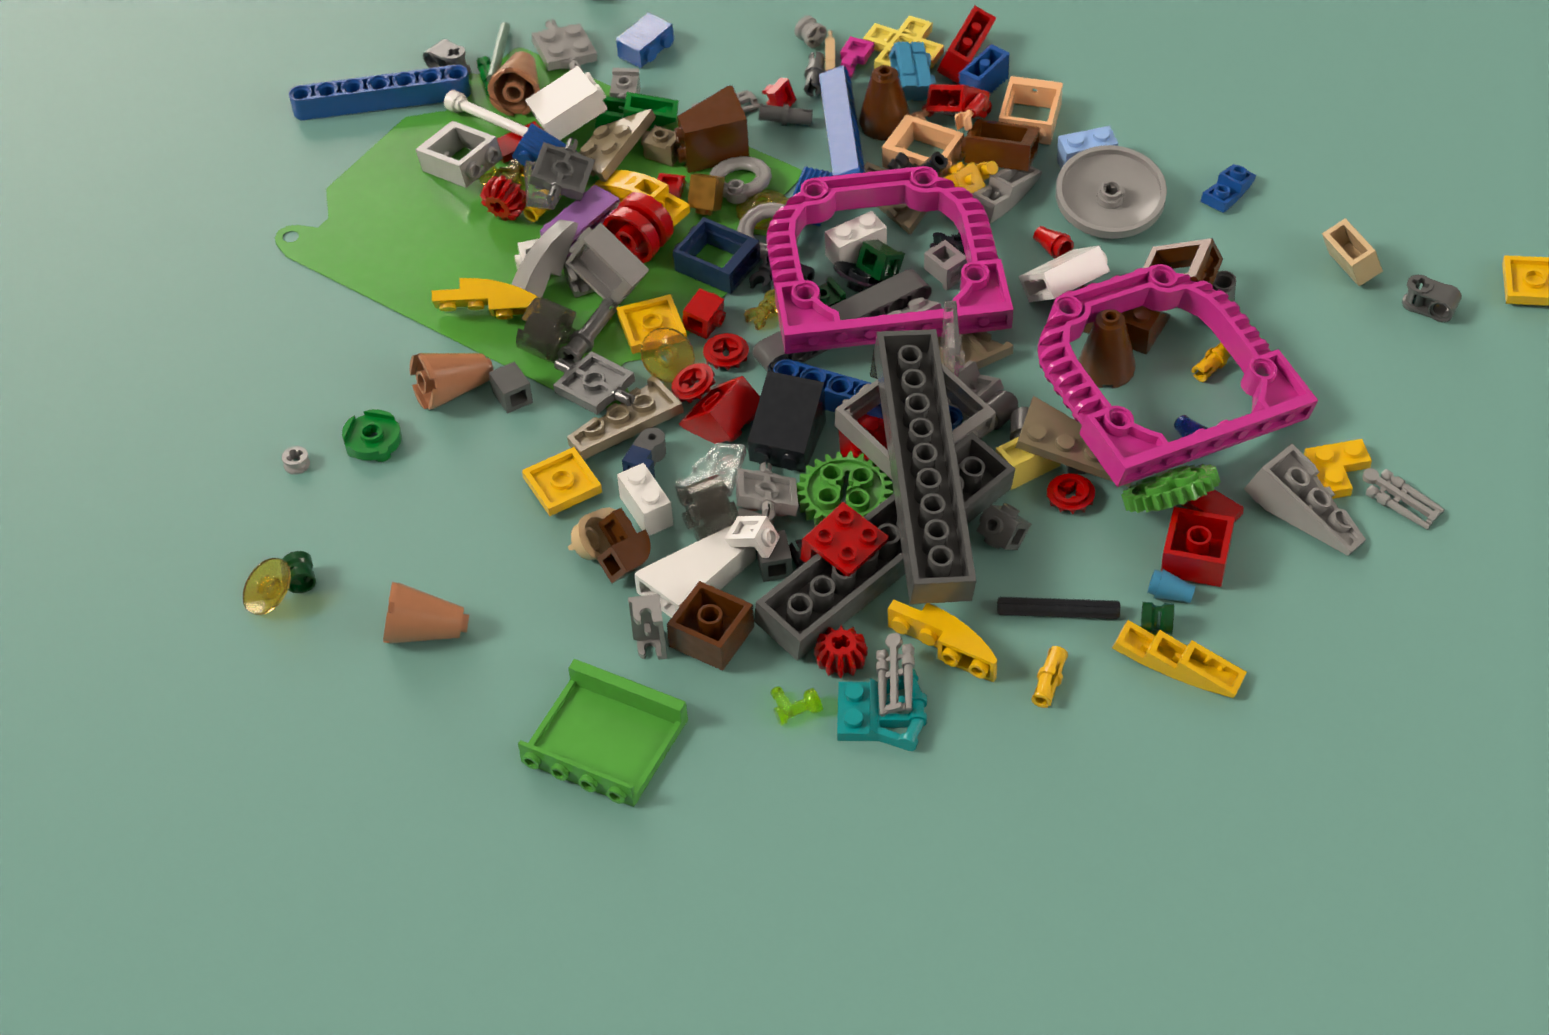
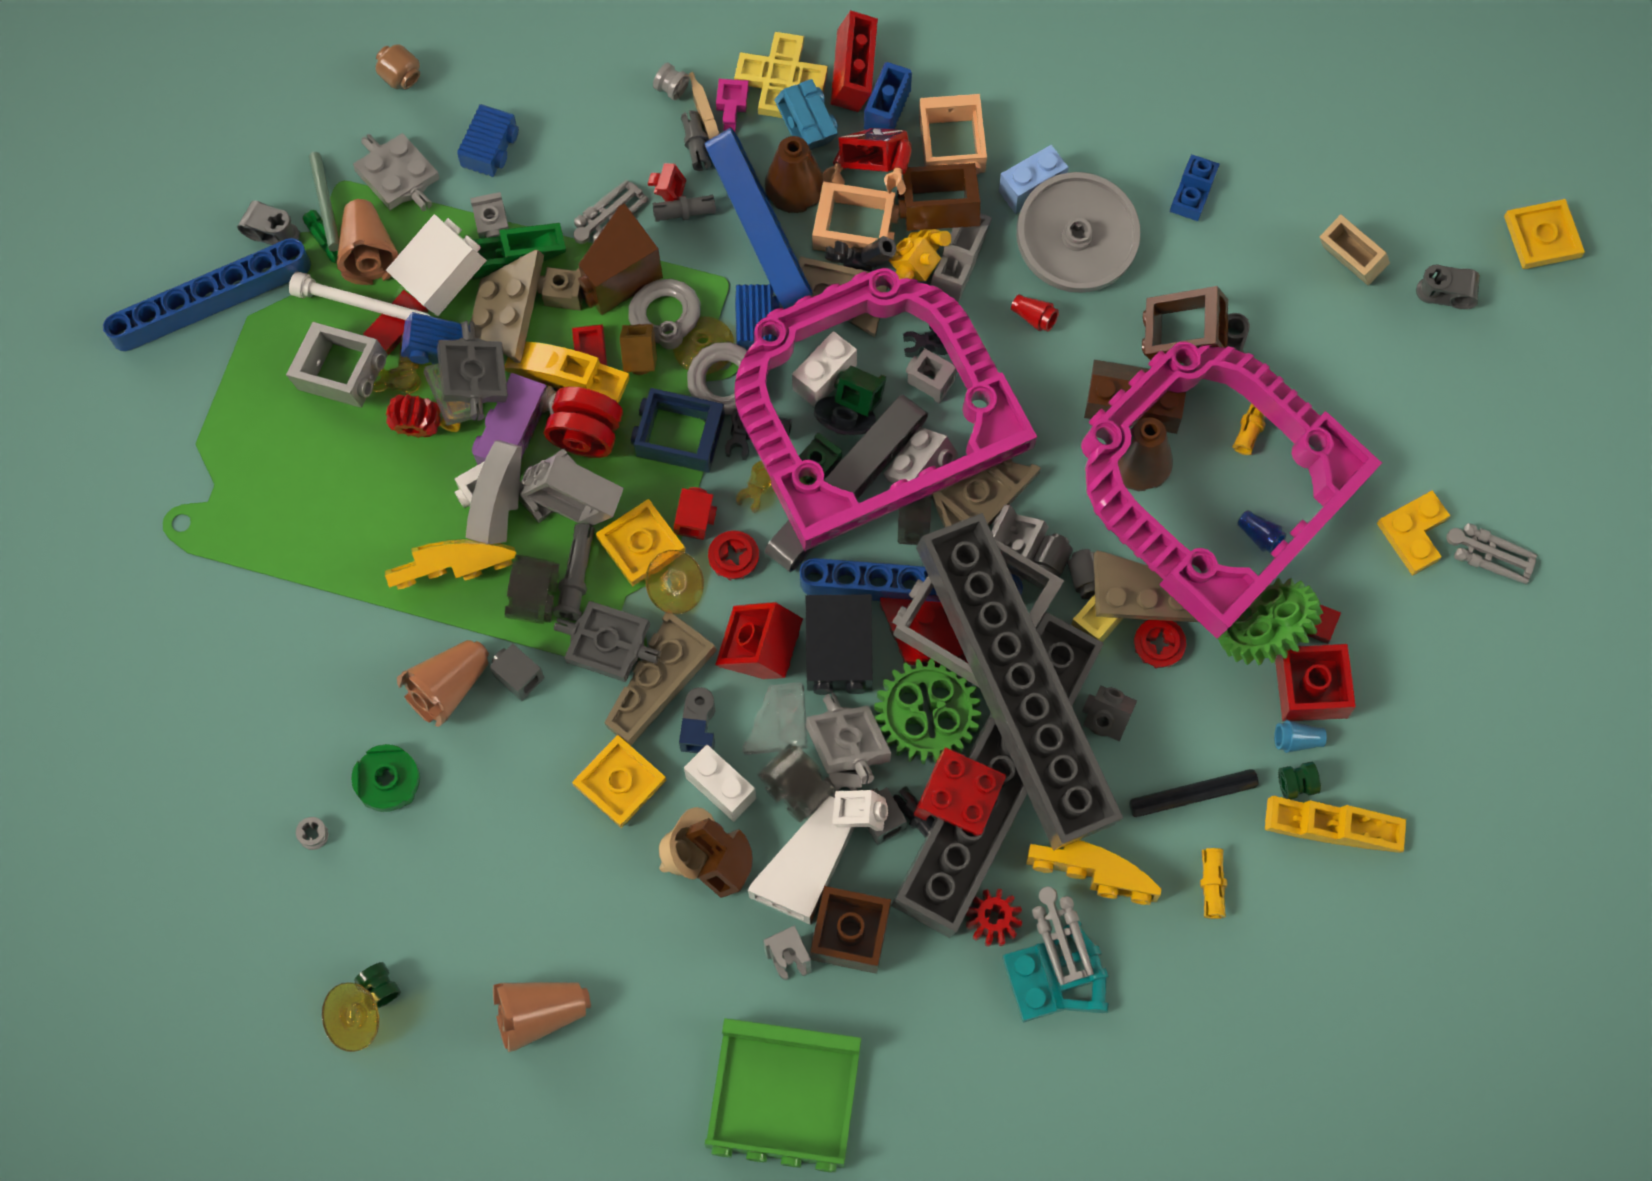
camera: 20 degrees left, 20 degrees up
red gear [671,363,716,403] -> none
clear neon green piece [770,686,823,726] -> none
clear wing [941,301,965,378] -> none
white brick [1019,245,1110,302] -> none
light grey wedge [1244,444,1366,556] -> none

